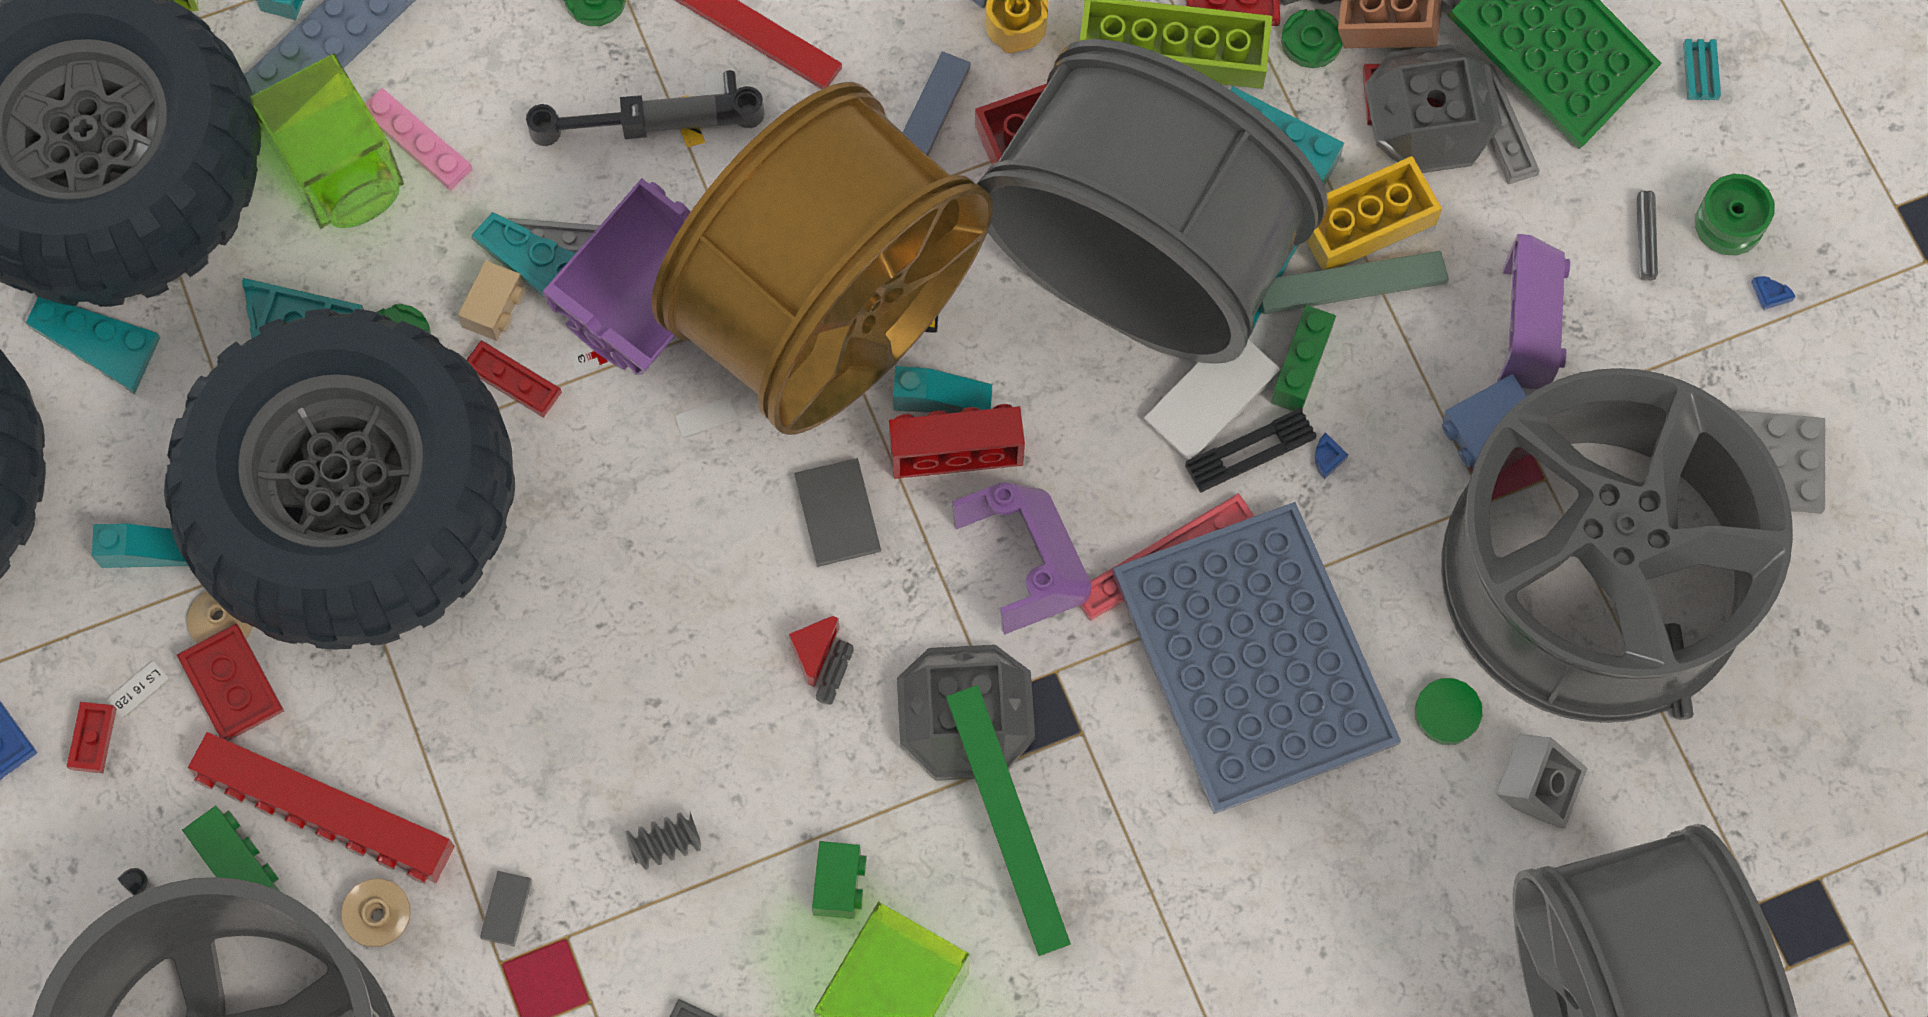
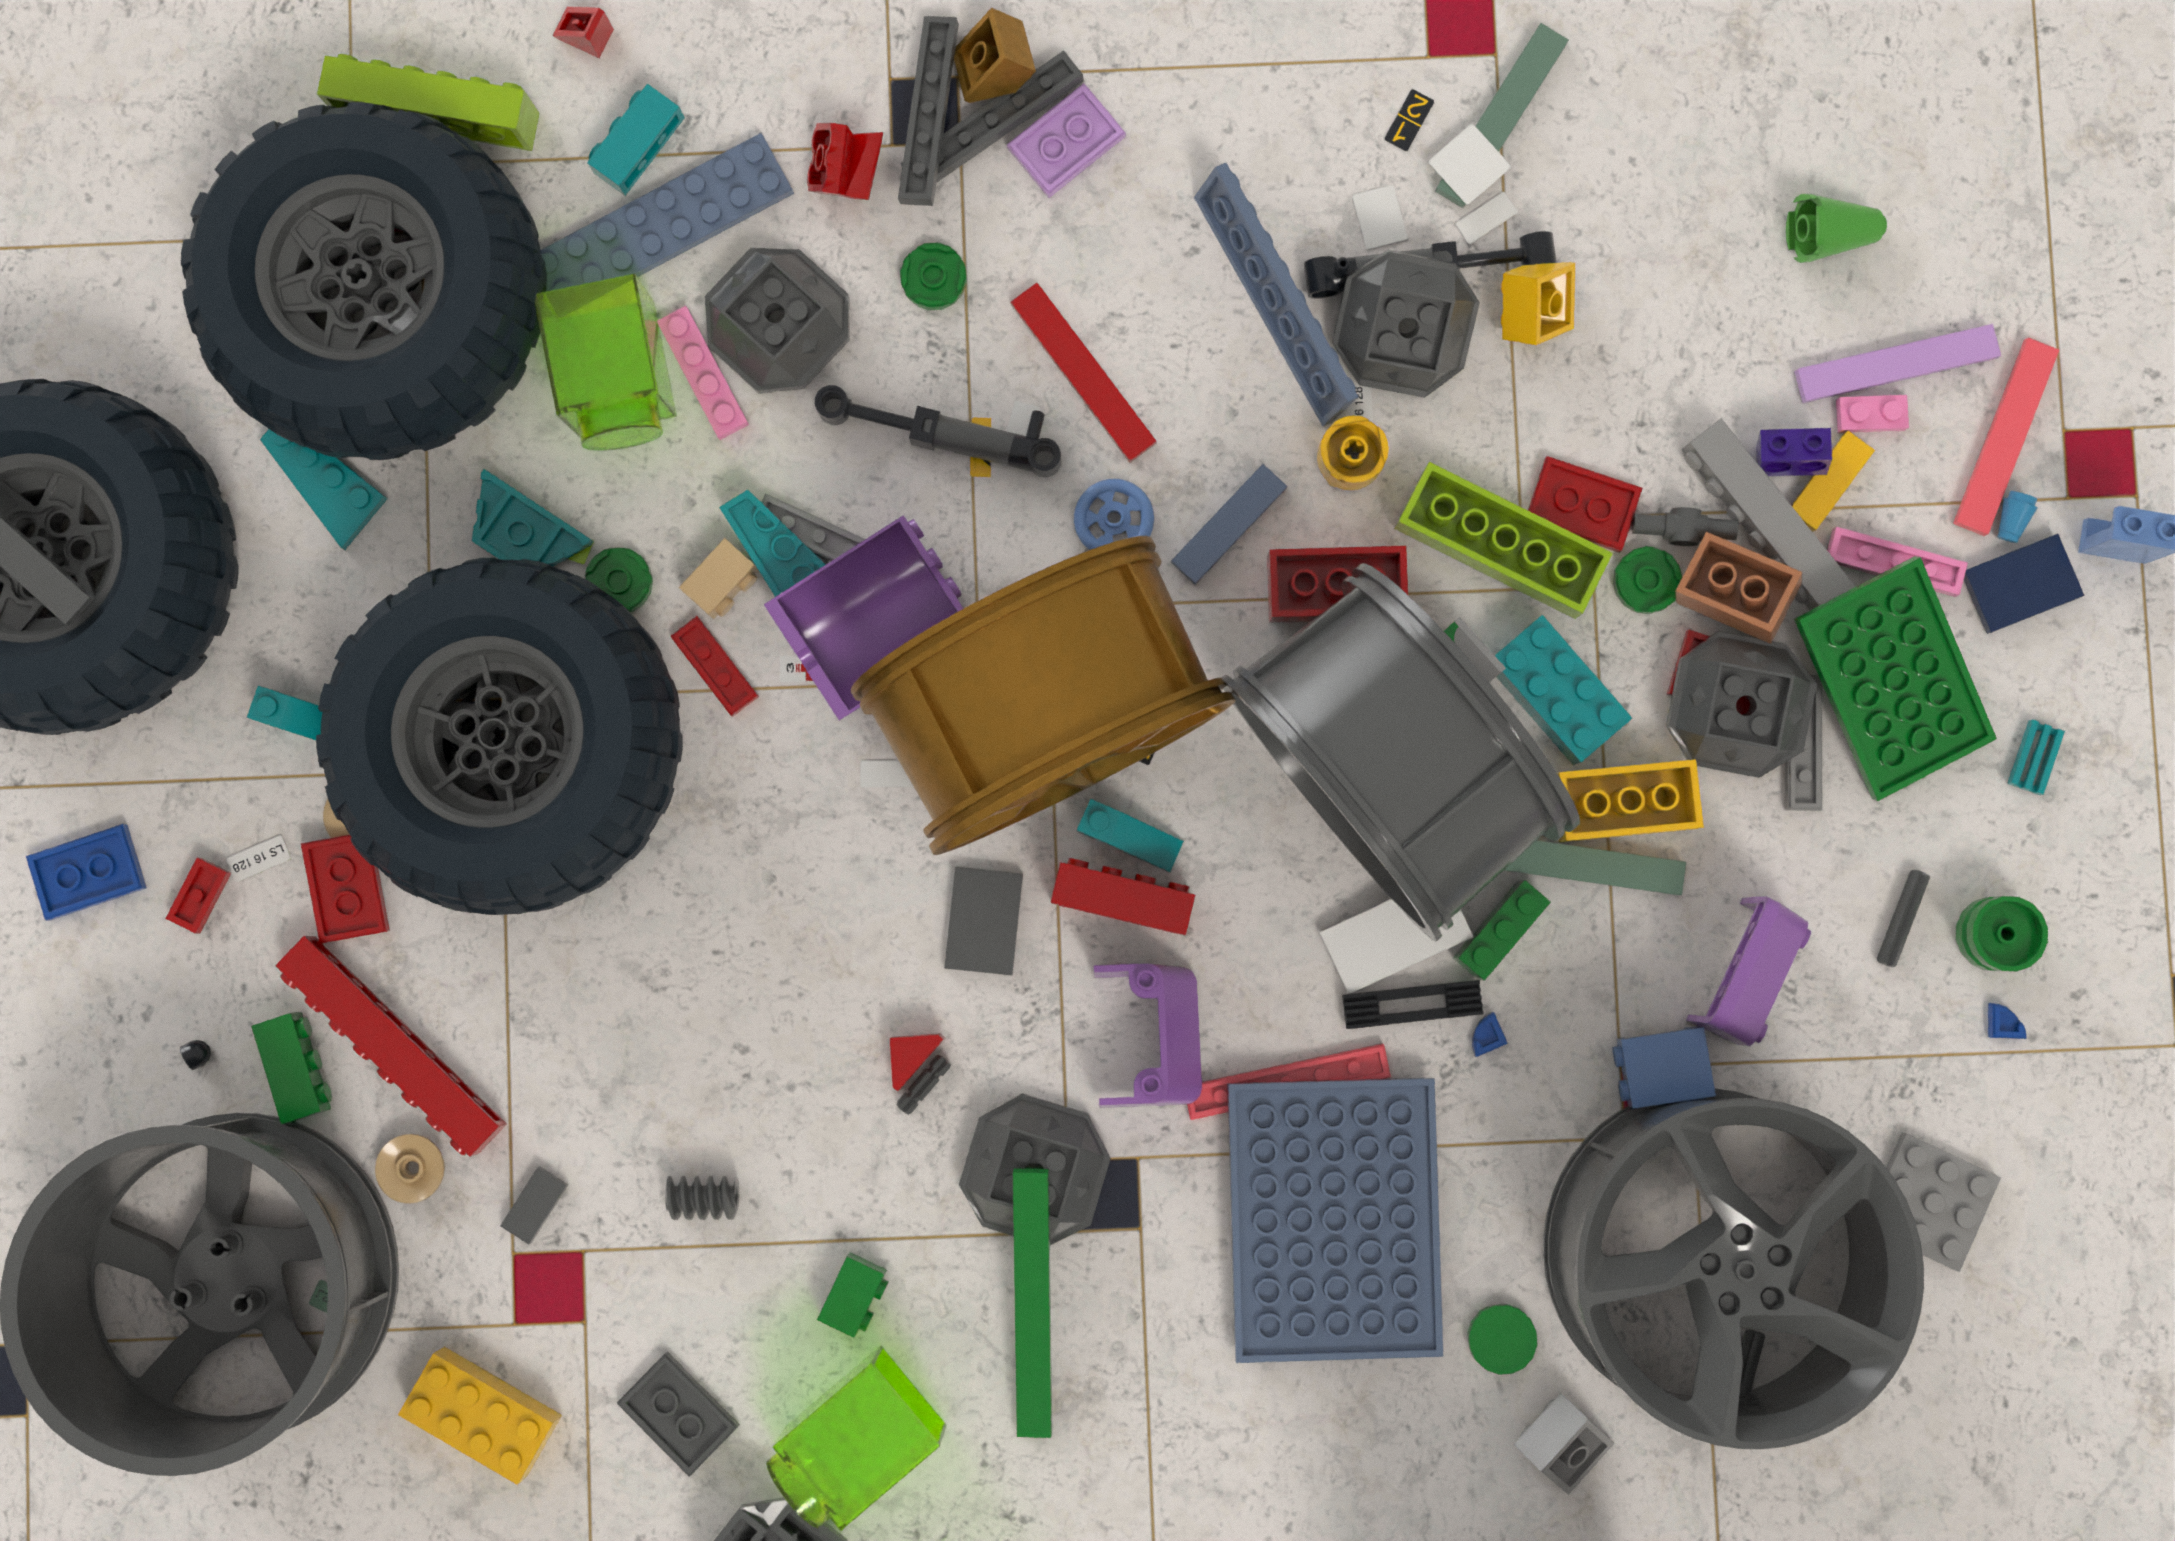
camera: 25 degrees right, 15 degrees up
none -> dark grey piece [705,248,850,394]

